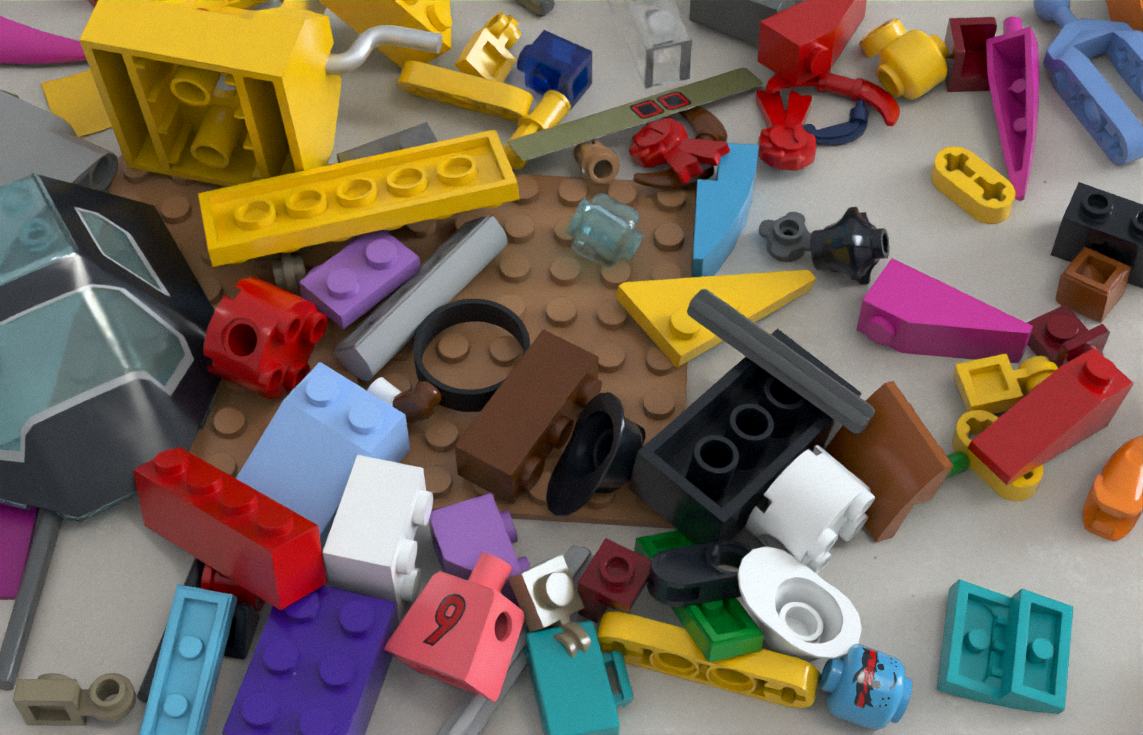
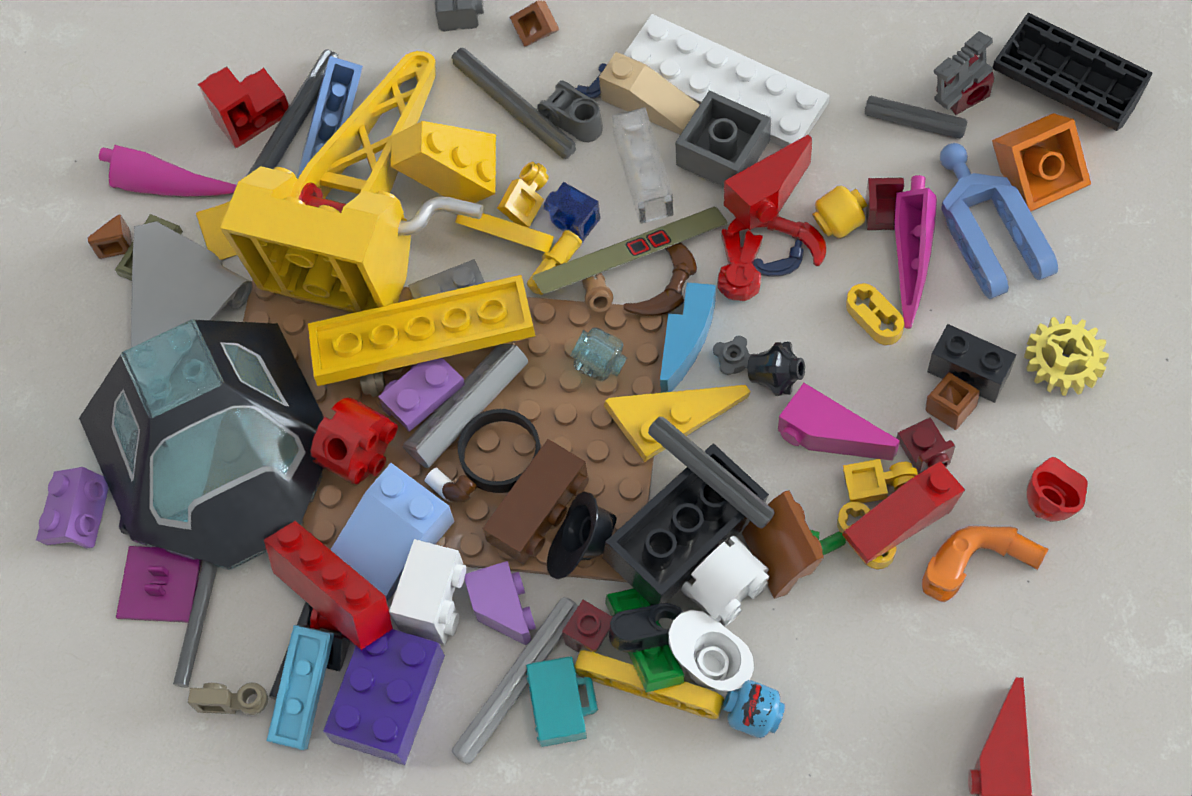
camera: 10 degrees right, 10 degrees up
coral torso [384,552,525,703] -> none
dark tan plate [508,554,591,658] -> none
red piece [629,118,730,184] -> none
yellow tile [859,18,907,58] -> none
teal slope [936,579,1074,714] -> none

